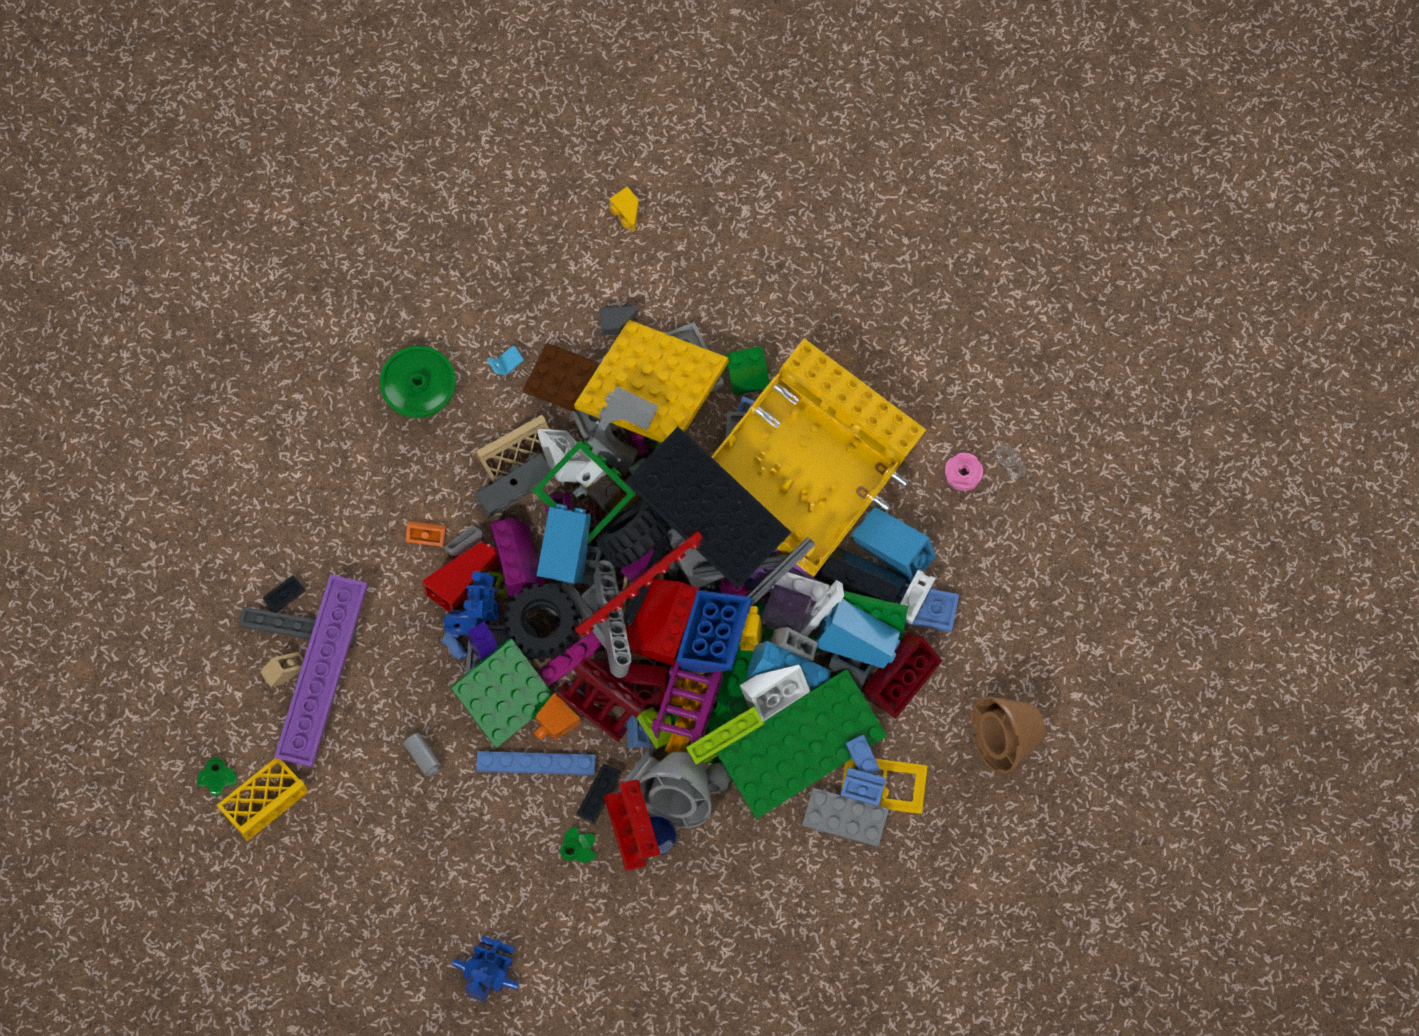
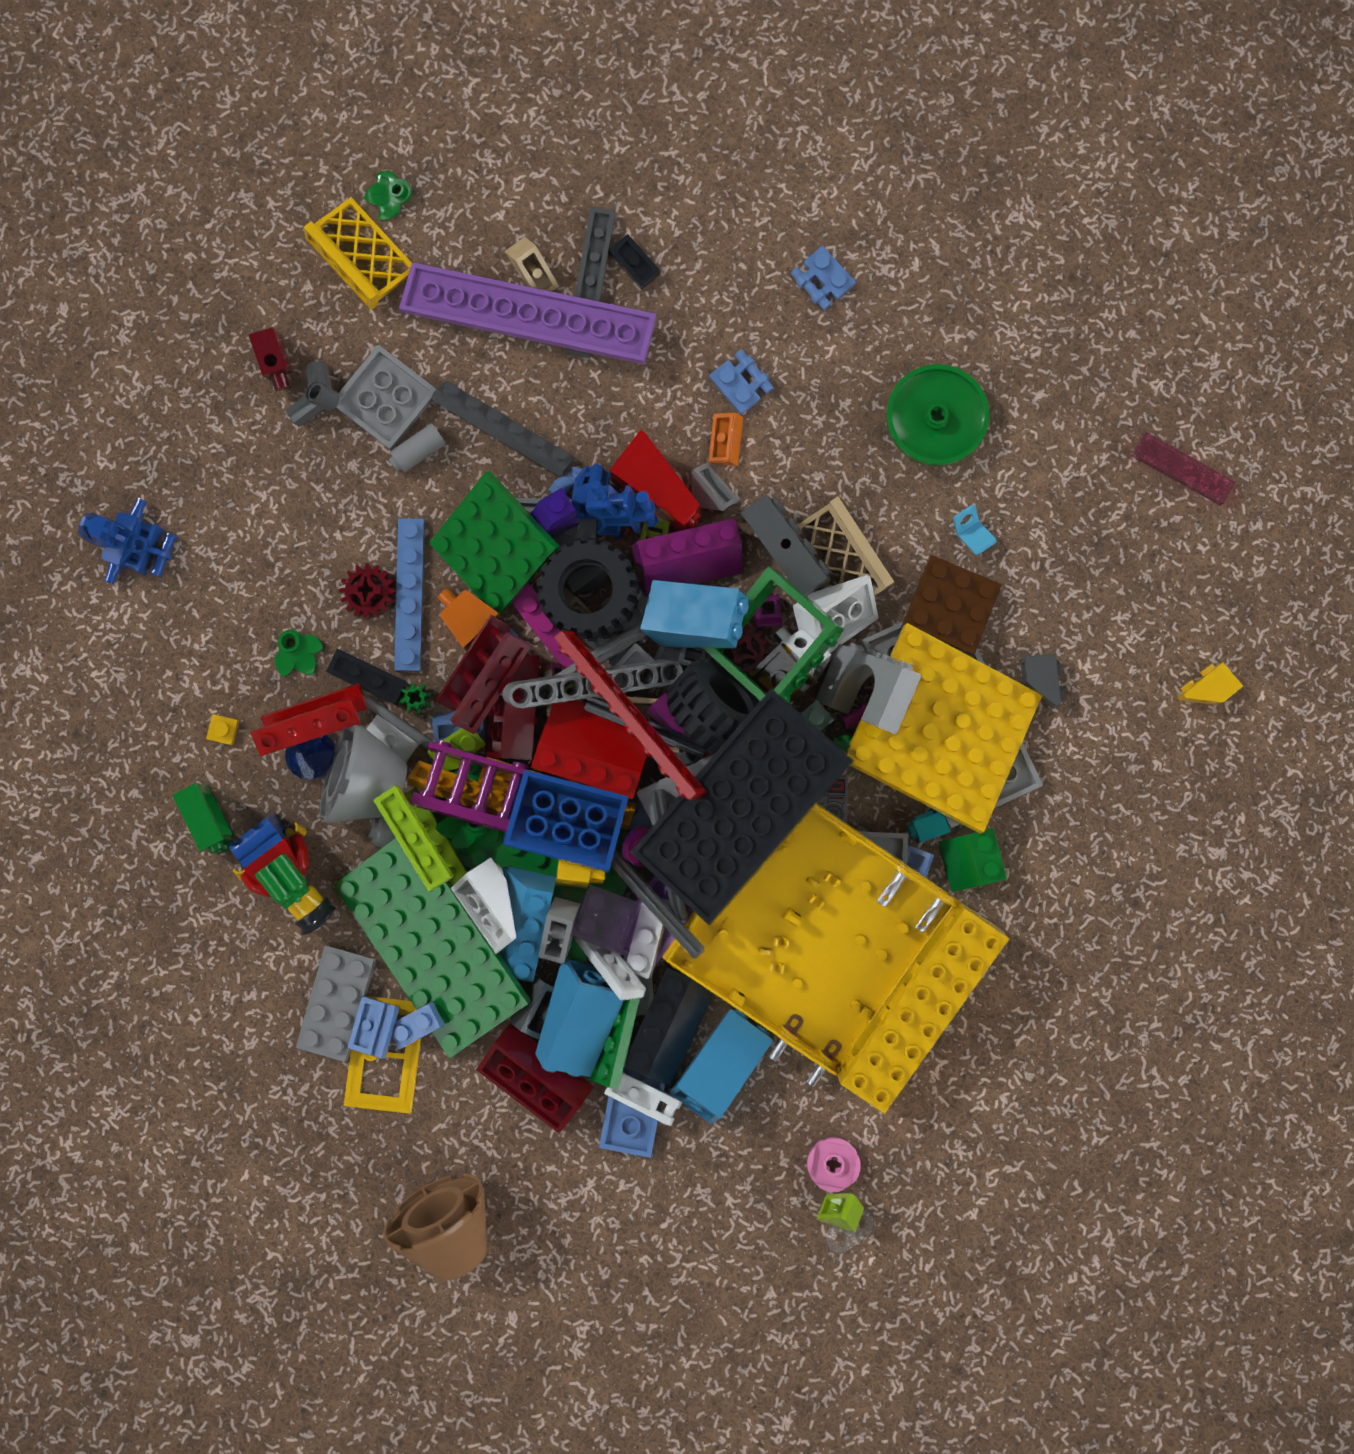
camera: 90 degrees right, 15 degrees up
none -> green window [172,783,236,855]
none -> yellow plate [206,714,239,746]
none -> piece [229,812,336,935]
none -> dark red torso [248,327,293,391]
none -> dark grey piece [286,361,340,427]
none -> light grey plate [336,345,436,451]
none -> dark red gear [339,563,396,620]
none -> green gear [400,682,433,715]
none -> dark grey plate [431,381,575,477]
none -> medium blue plate [709,349,774,415]
none -> medium blue plate [791,245,856,311]
none -> lime slope [817,1193,864,1233]
none -> teal window [907,810,950,843]
none -> clear pink plate [1131,432,1236,506]

